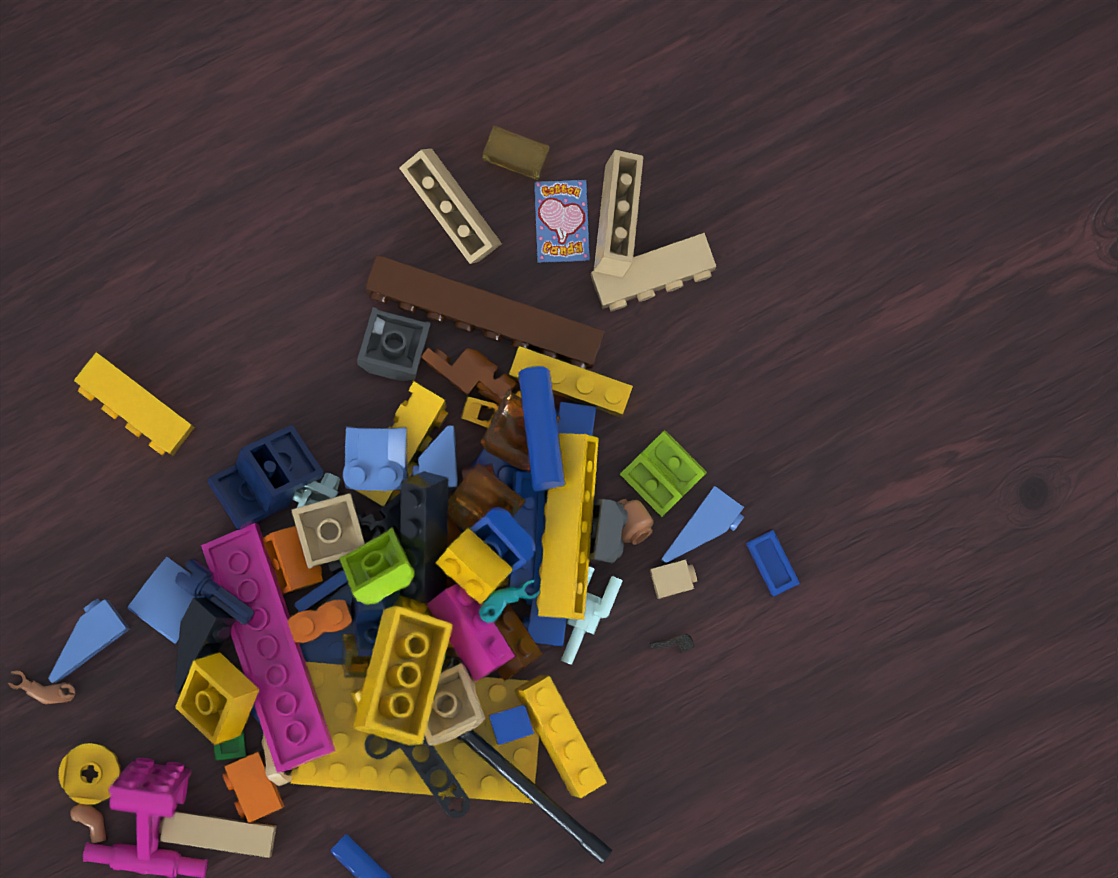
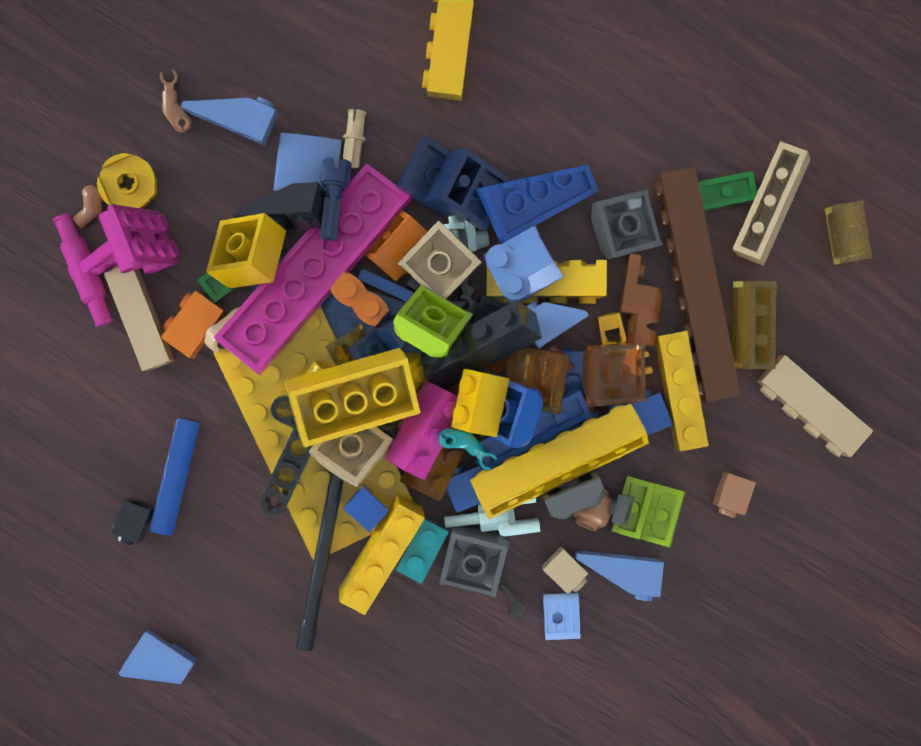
camera: 70 degrees right, 5 degrees up
blue brick [518,366,565,492] -> none
sticker [534,180,589,262] -> none
tan brick [594,150,644,278] -> none
blue tile [745,530,800,597] -> none
none -> tan axle [343,109,367,169]
none -> teal brick [396,516,449,584]
none -> dark grey slope [439,526,509,598]
none -> blue wing [476,165,599,242]
none -> light blue piece [543,593,580,640]
none -> dark grey plate [609,494,635,526]
none -> green plate [698,171,757,211]
none -> nougat brick [712,471,756,518]
none -> clear yellow brick [732,281,777,369]

